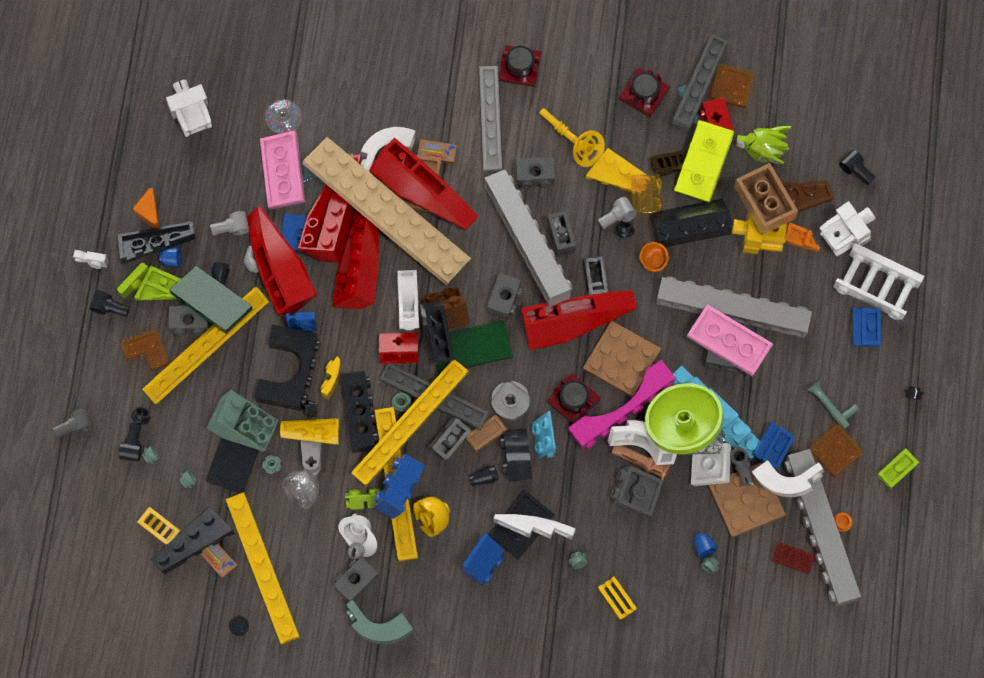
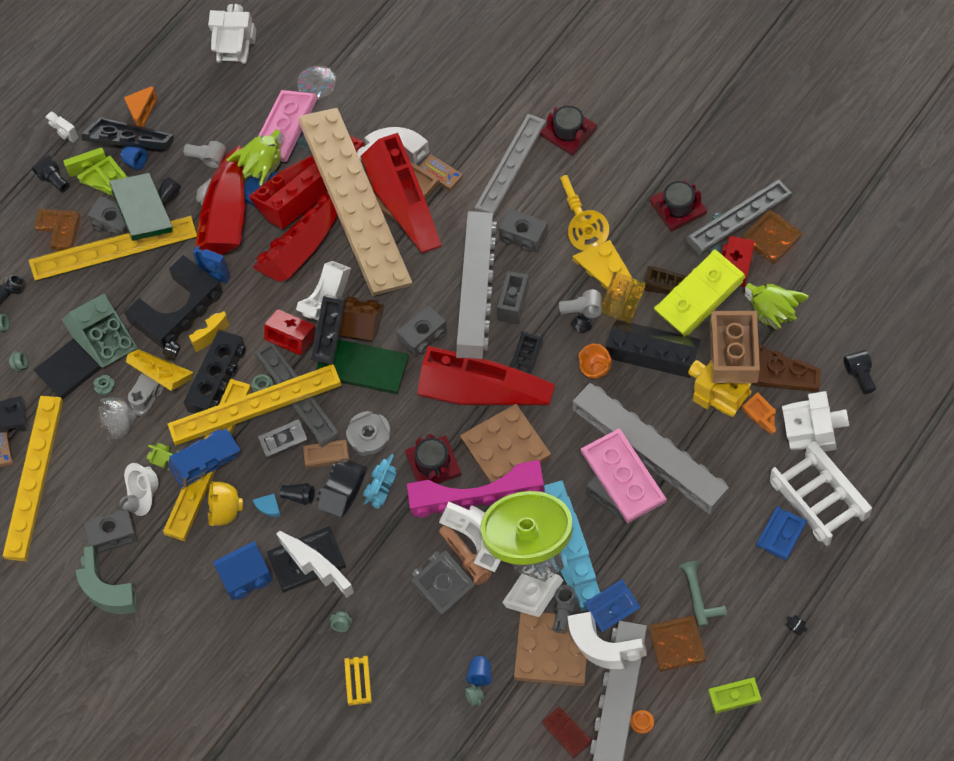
camera: 35 degrees right, 10 degrees down
none -> lime piece [226,129,285,186]
none -> dark azure tile [253,494,281,517]

